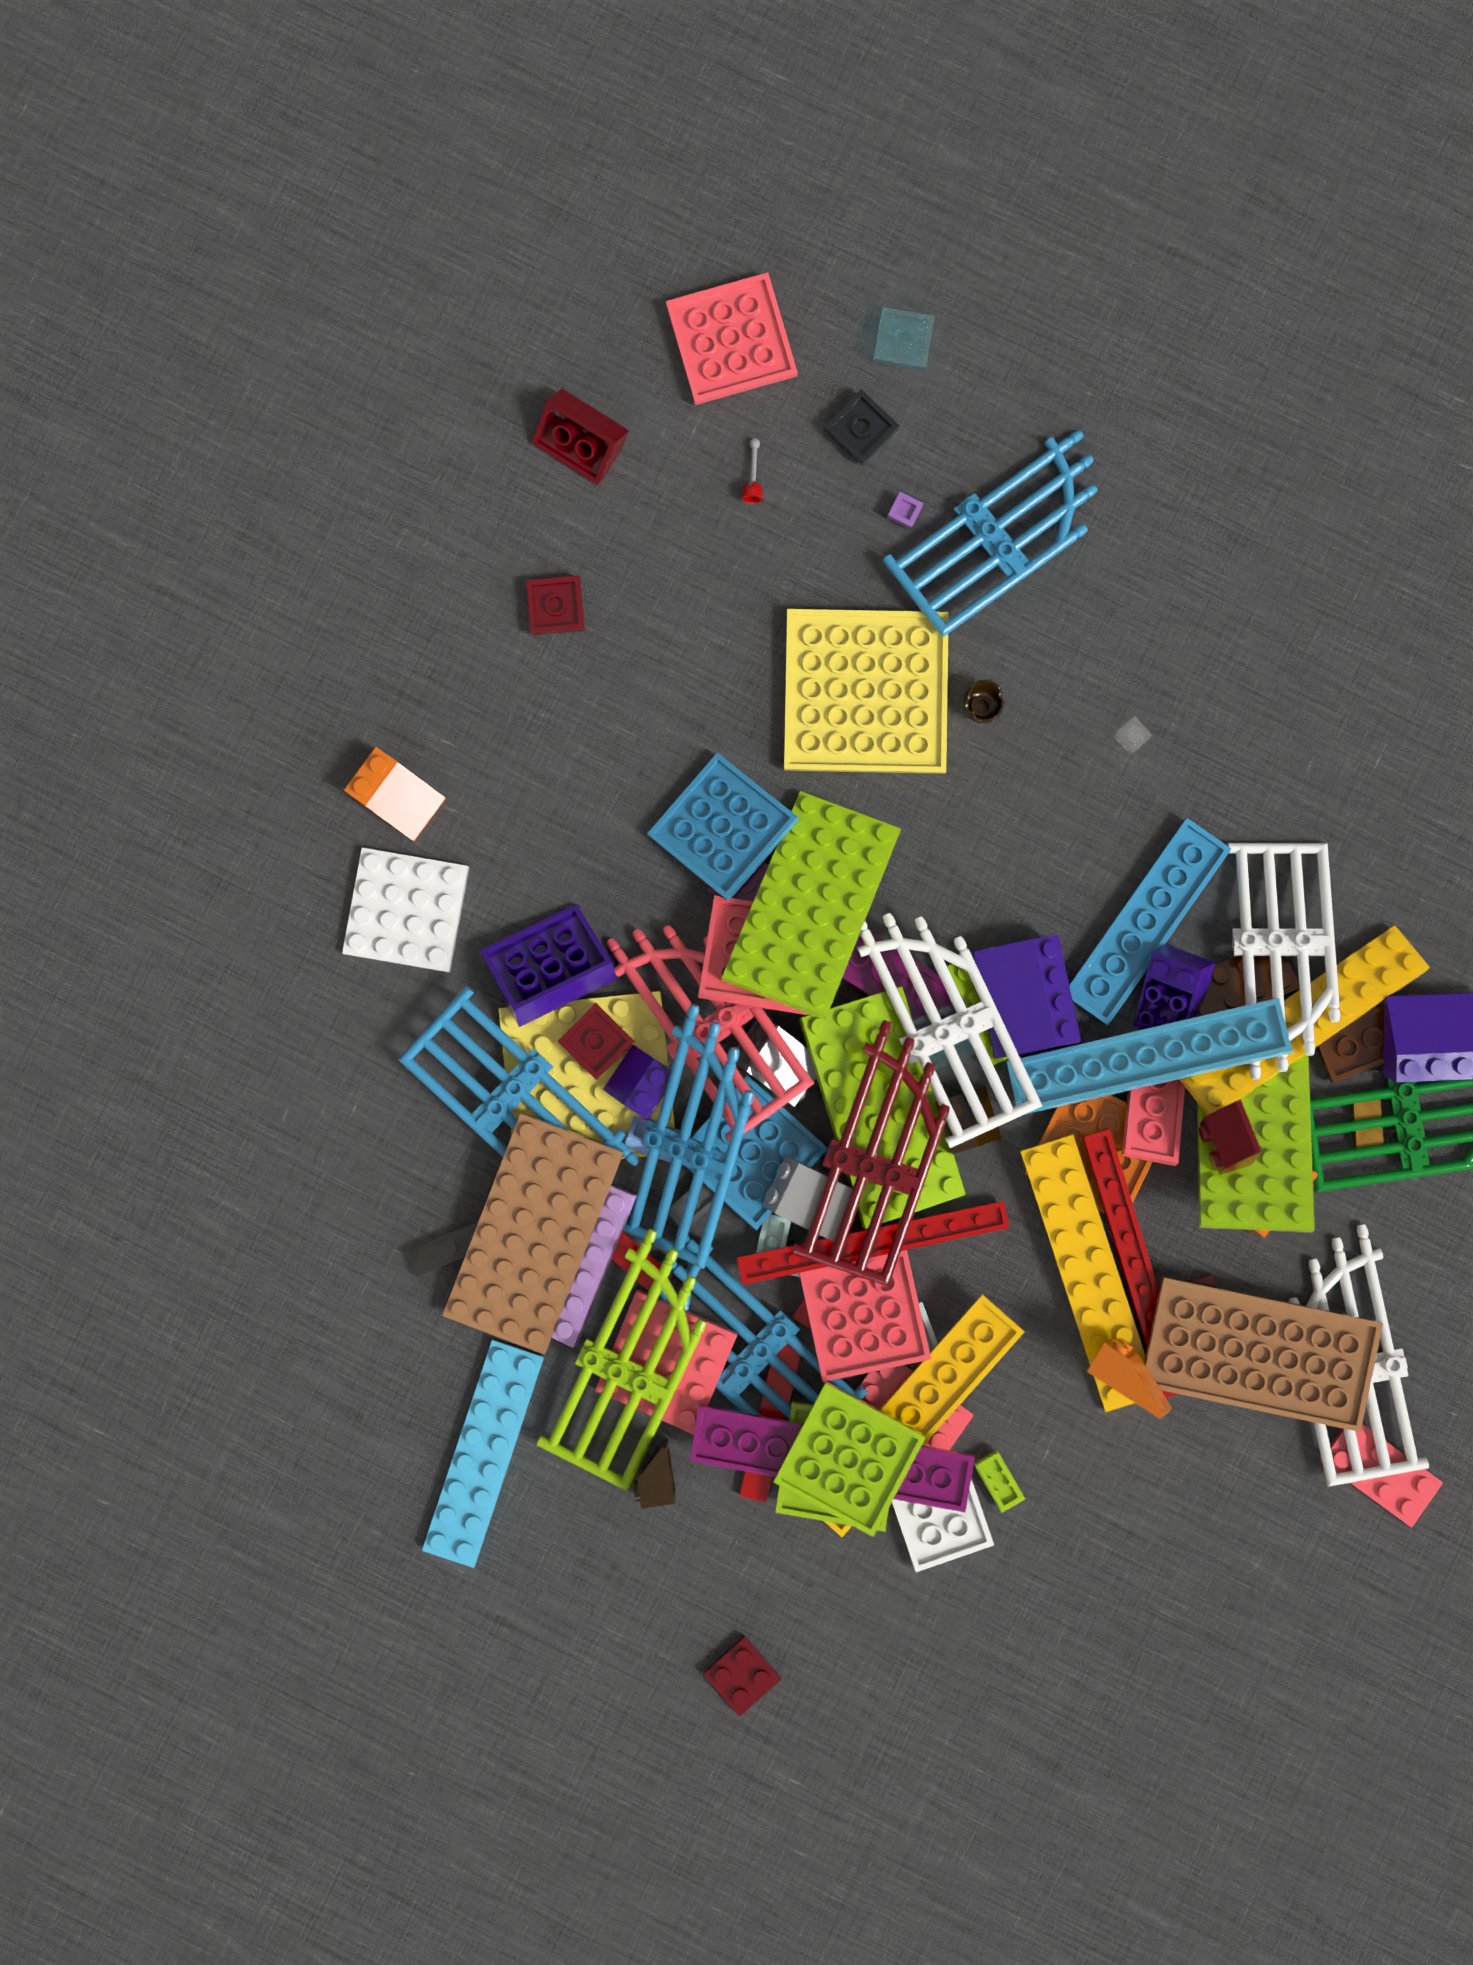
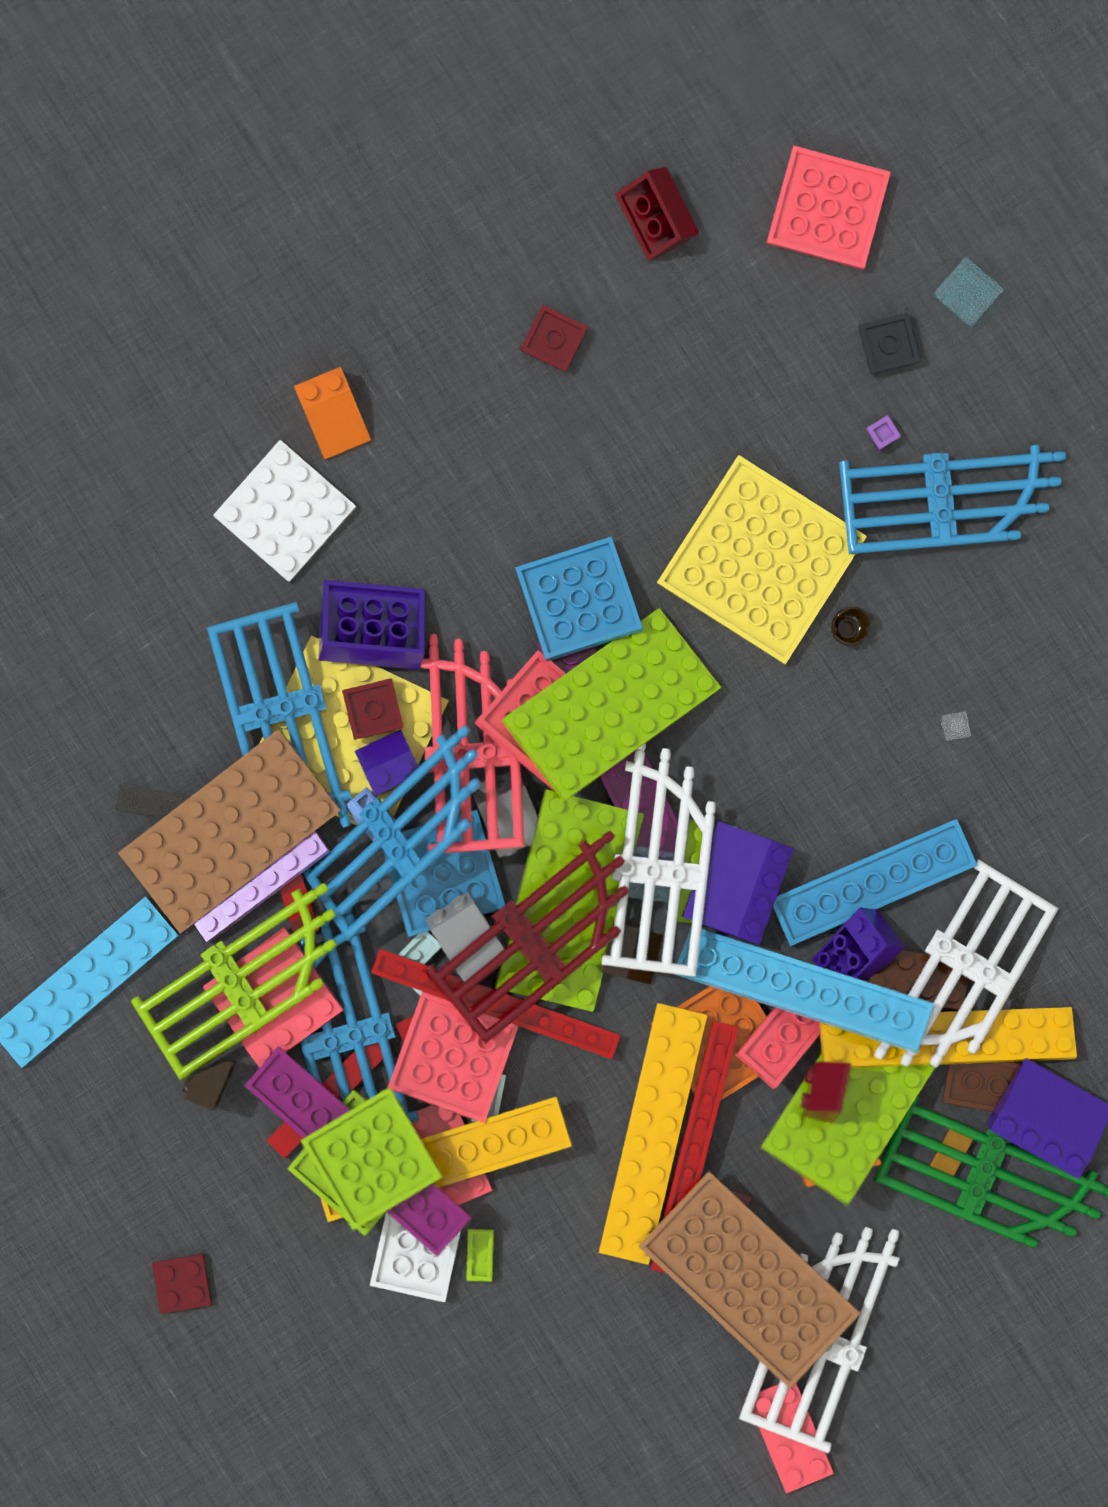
camera: 25 degrees right, 0 degrees up
hinge [741,438,763,503] -> none
orange slope [1087,1338,1172,1419] -> none

